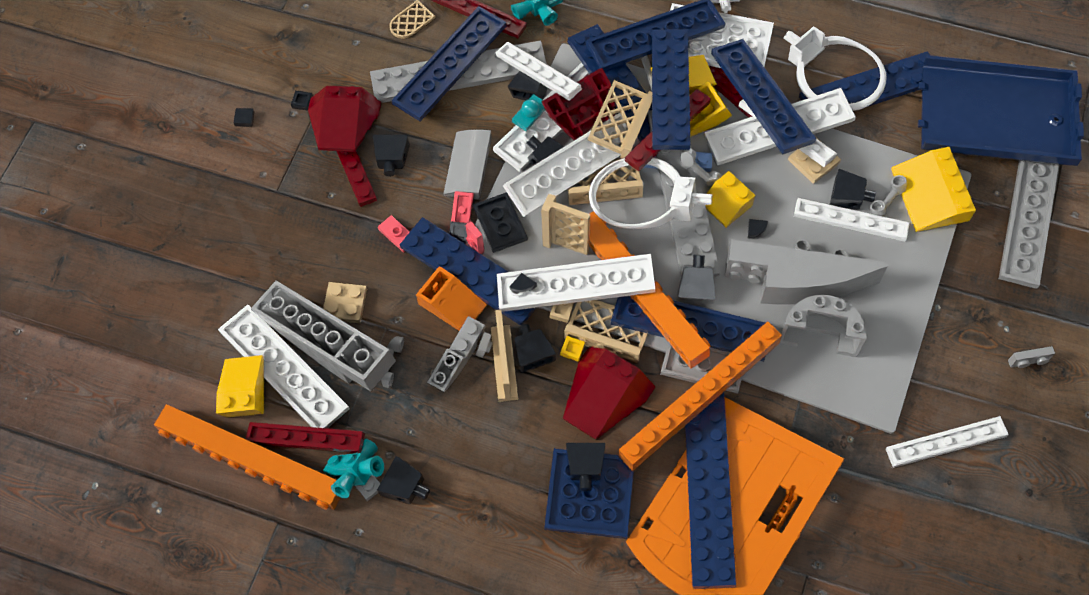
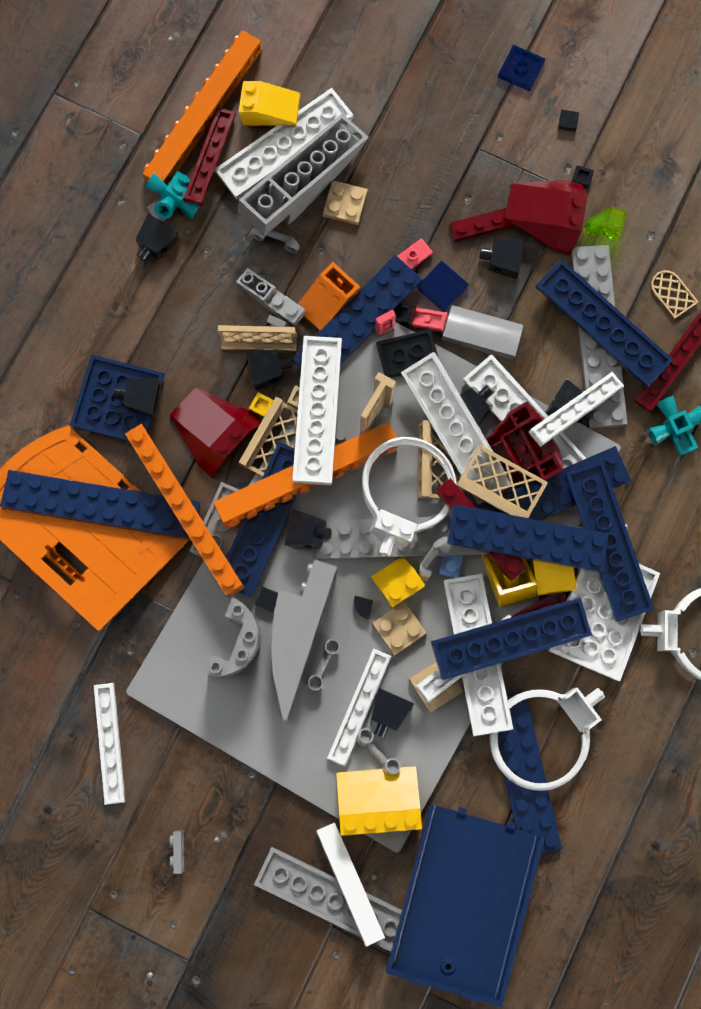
camera: 95 degrees right, 15 degrees up
black tile [509,273,537,293] -> none
teal tile [512,94,545,131] -> none
none -> black tile [255,586,278,612]
none -> white tile [316,823,385,947]
none -> tan plate [372,601,427,656]
none -> clear blue tile [417,260,469,312]
none -> clear blue tile [498,44,546,91]
none -> clear neon green slope [583,207,628,239]

